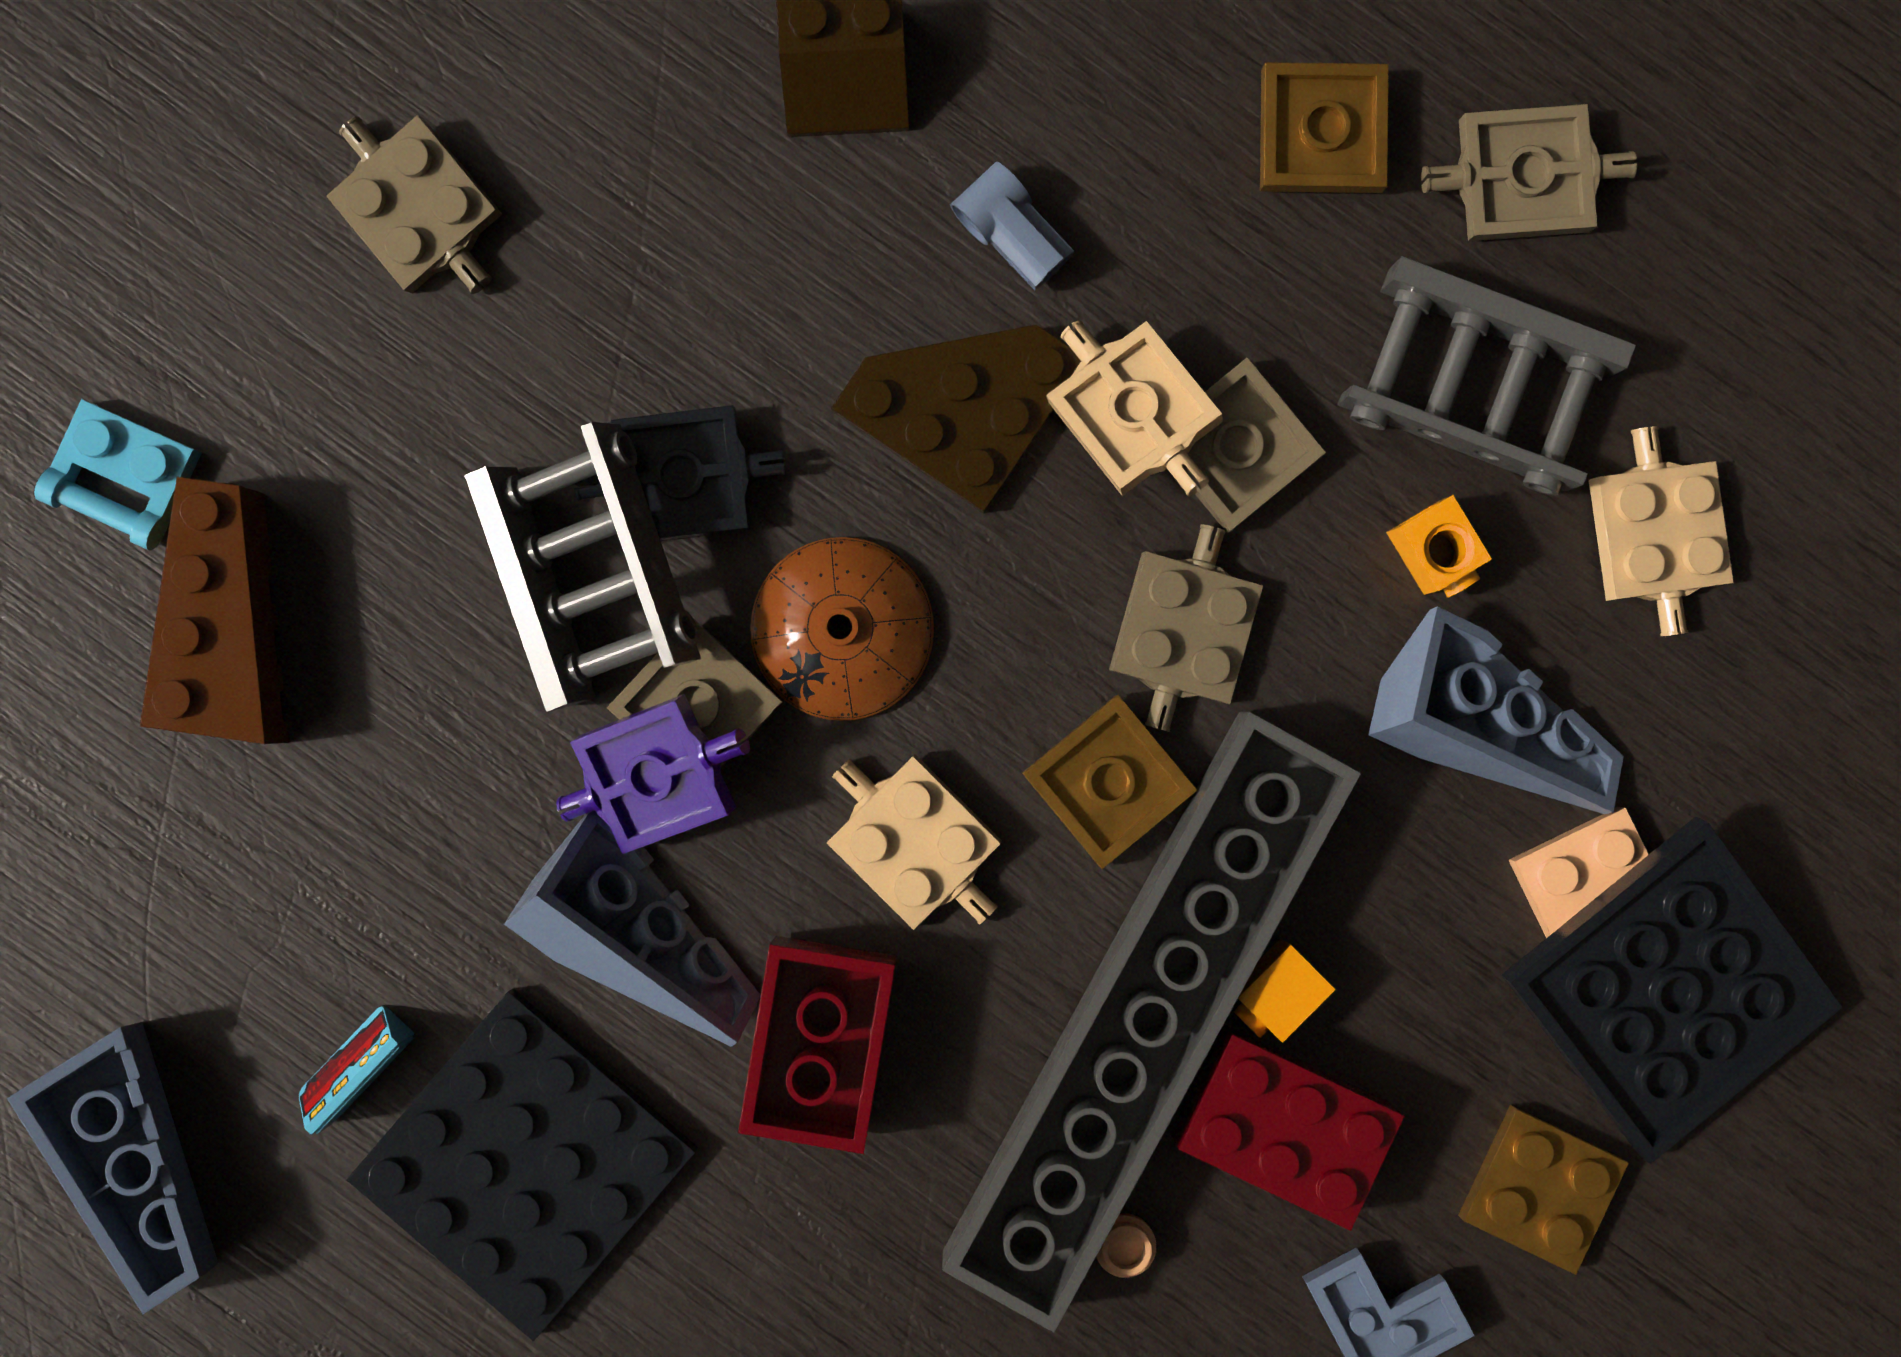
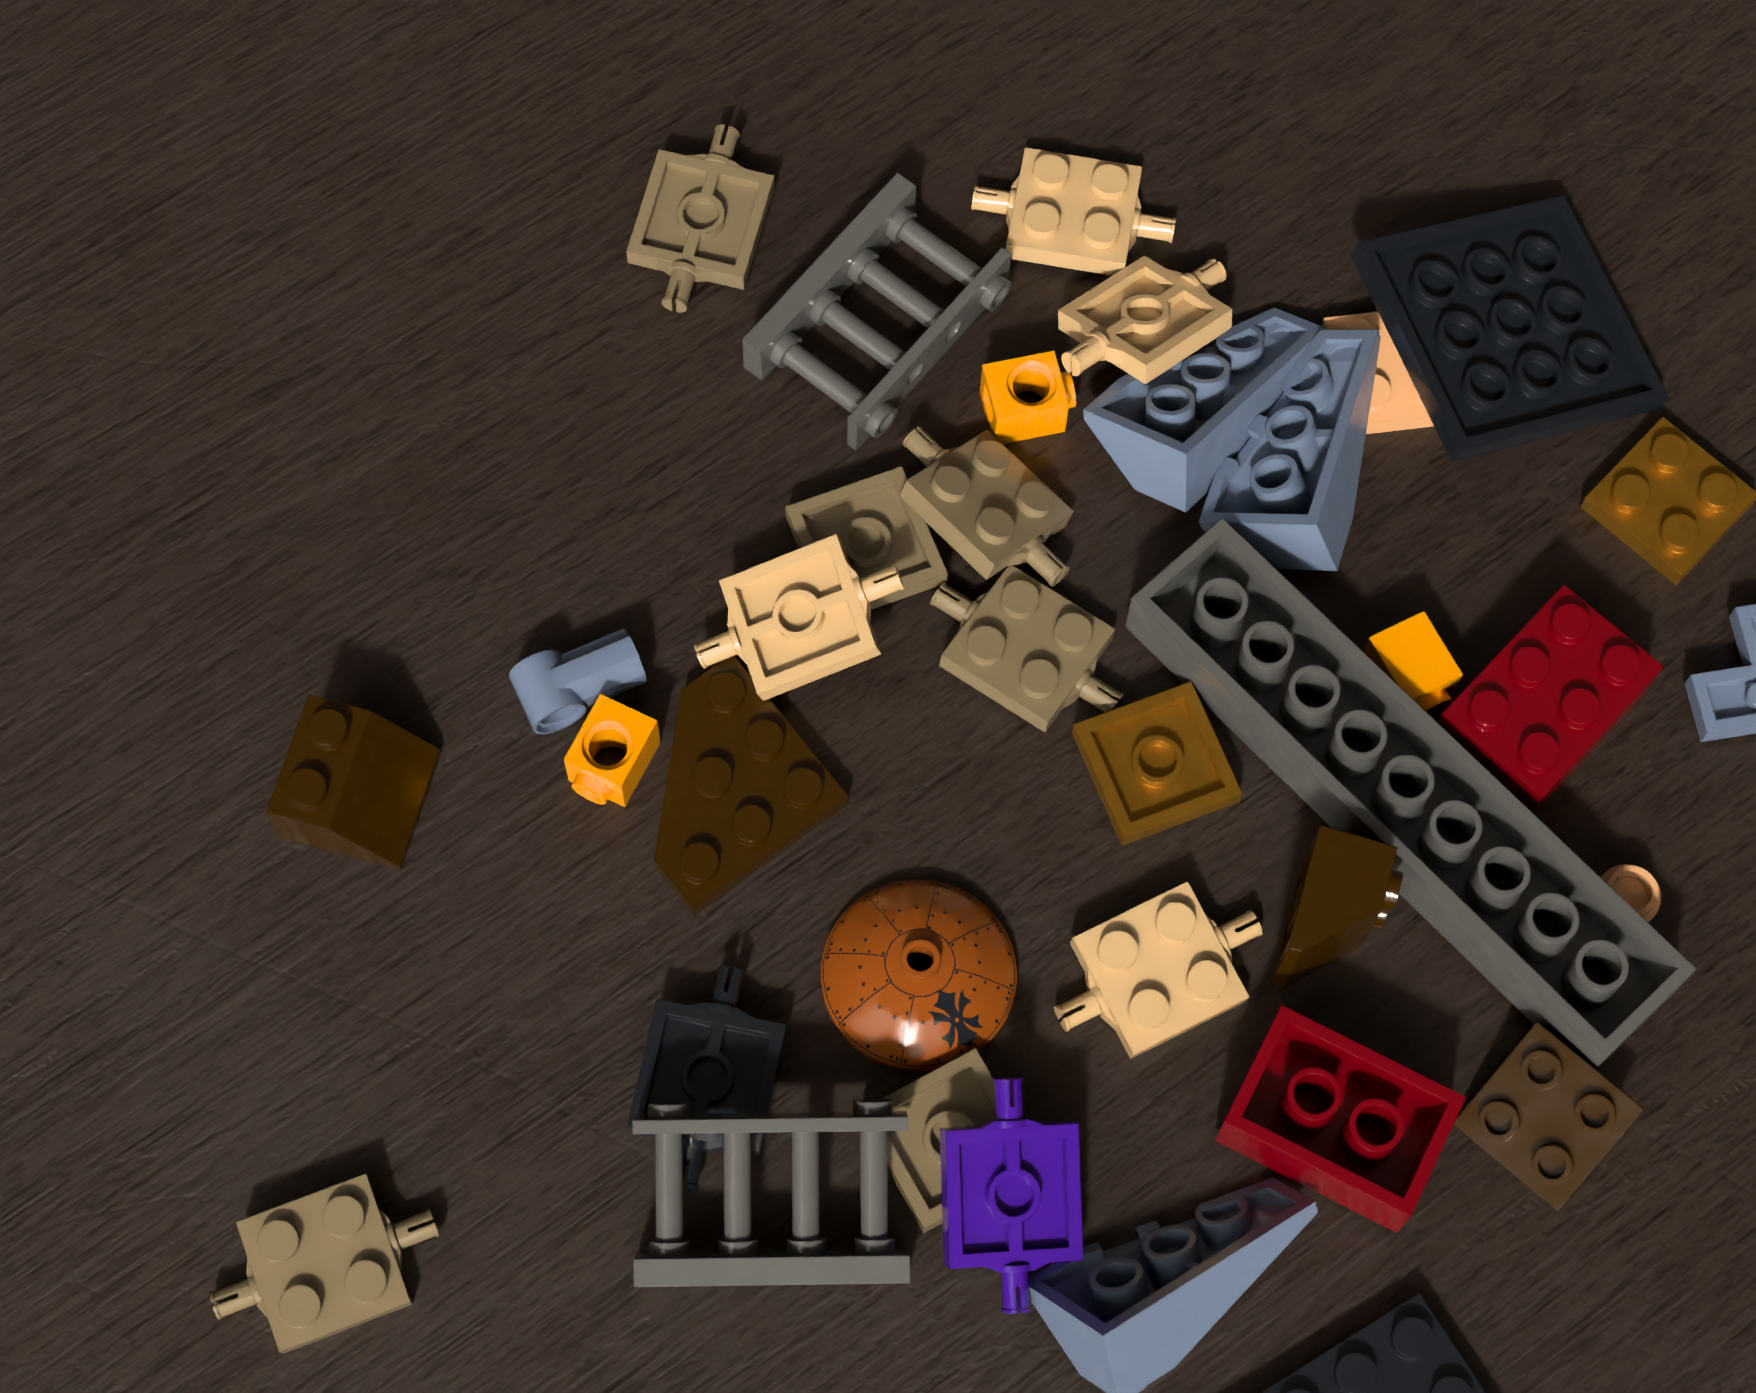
camera: 75 degrees left, 20 degrees down
pearl gold plate [1260,62,1388,193] -> none
none -> light orange brick [564,694,661,807]
none -> dark tan plate [899,426,1074,587]
none -> tan plate [1058,256,1232,384]
none -> sand blue wedge [1199,330,1381,571]
none -> dark brown slope [1270,825,1403,989]
none -> dark brown hinge [1454,1022,1644,1211]

